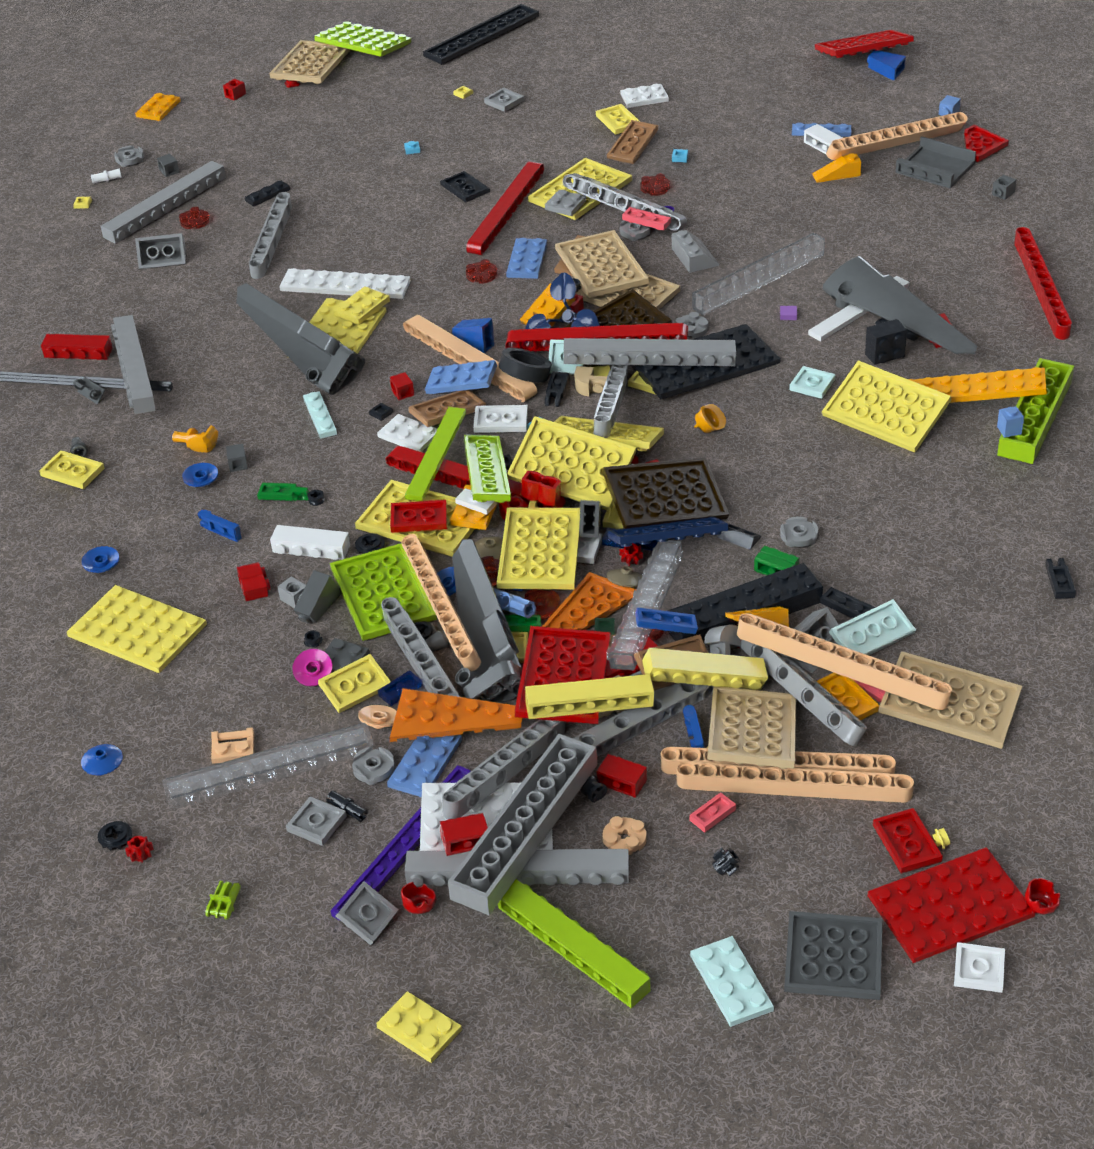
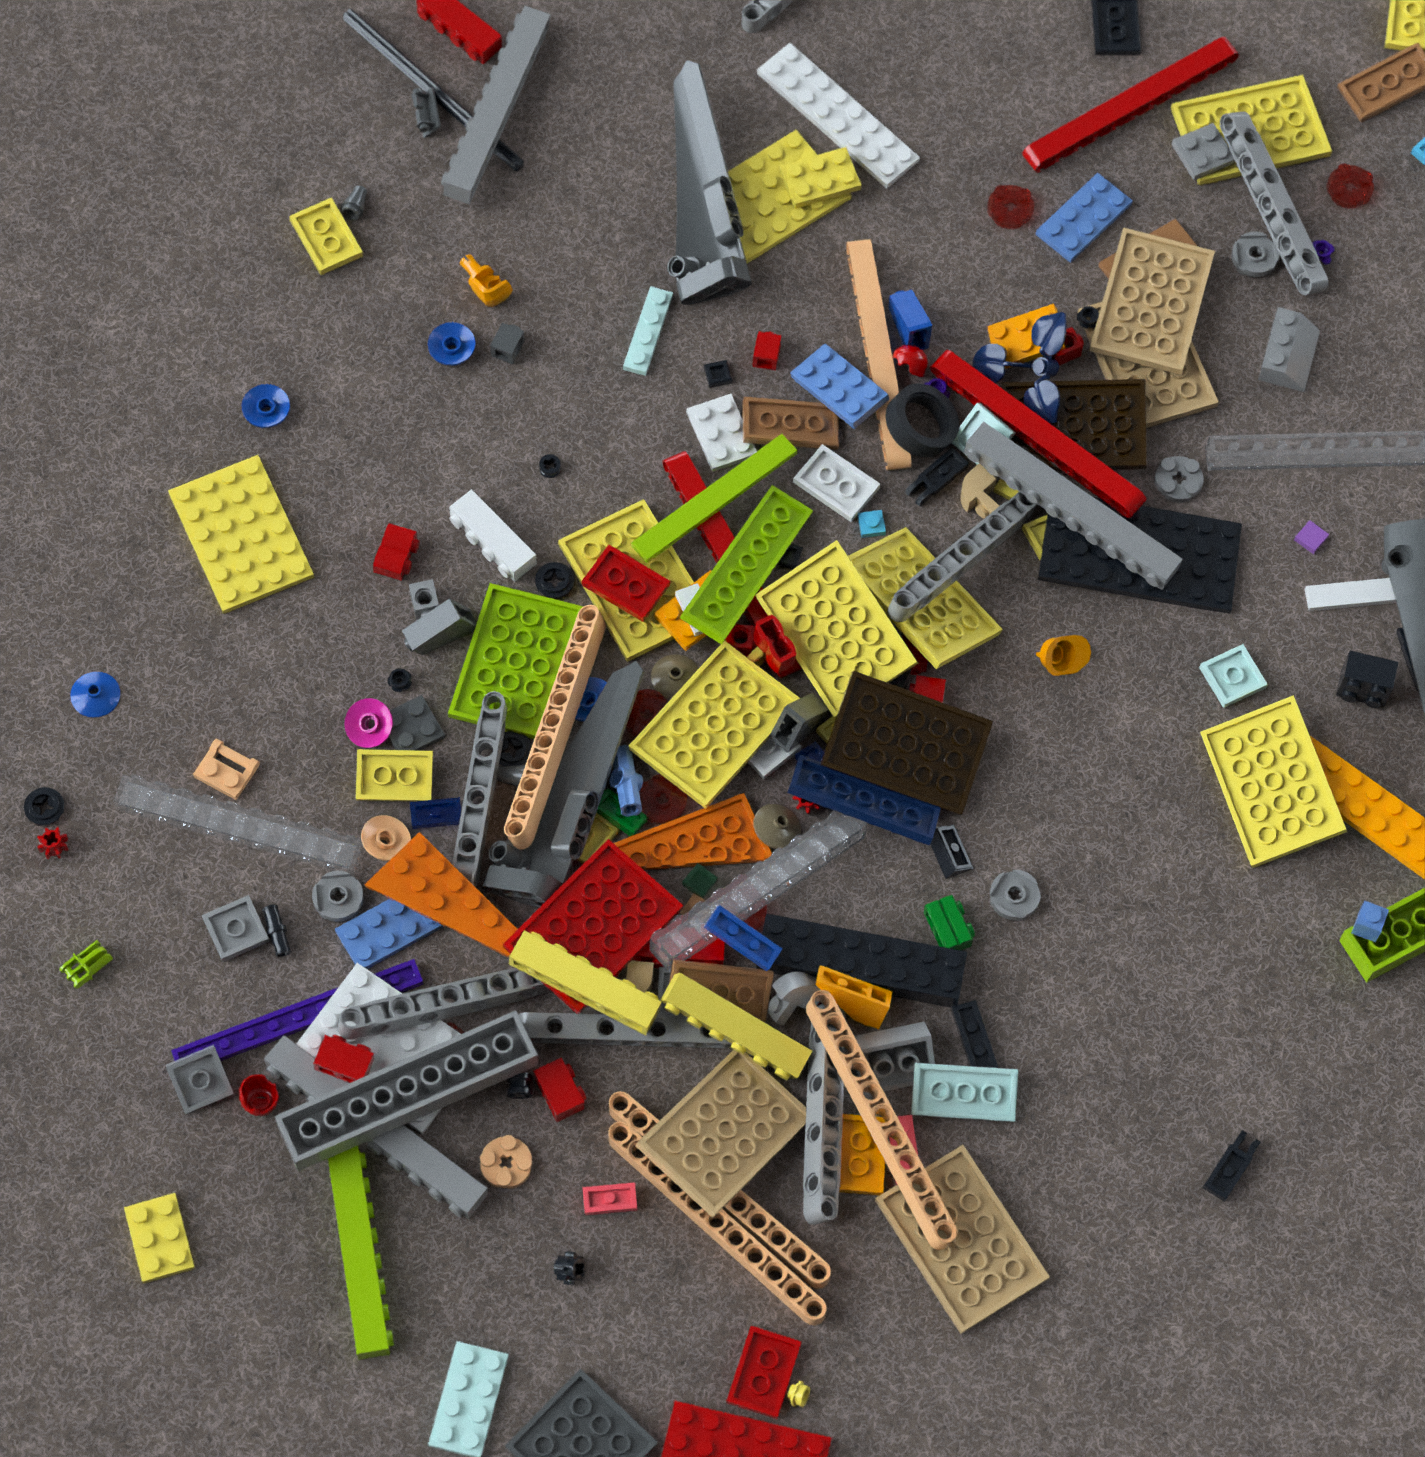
camera: 30 degrees right, 25 degrees up
blue hinge [198,510,242,542] -> none
green hinge [257,483,309,501] -> none
coral plate [622,207,671,231] -> none
blue hinge [683,705,704,748] -> none
none -> red hair [892,345,928,378]

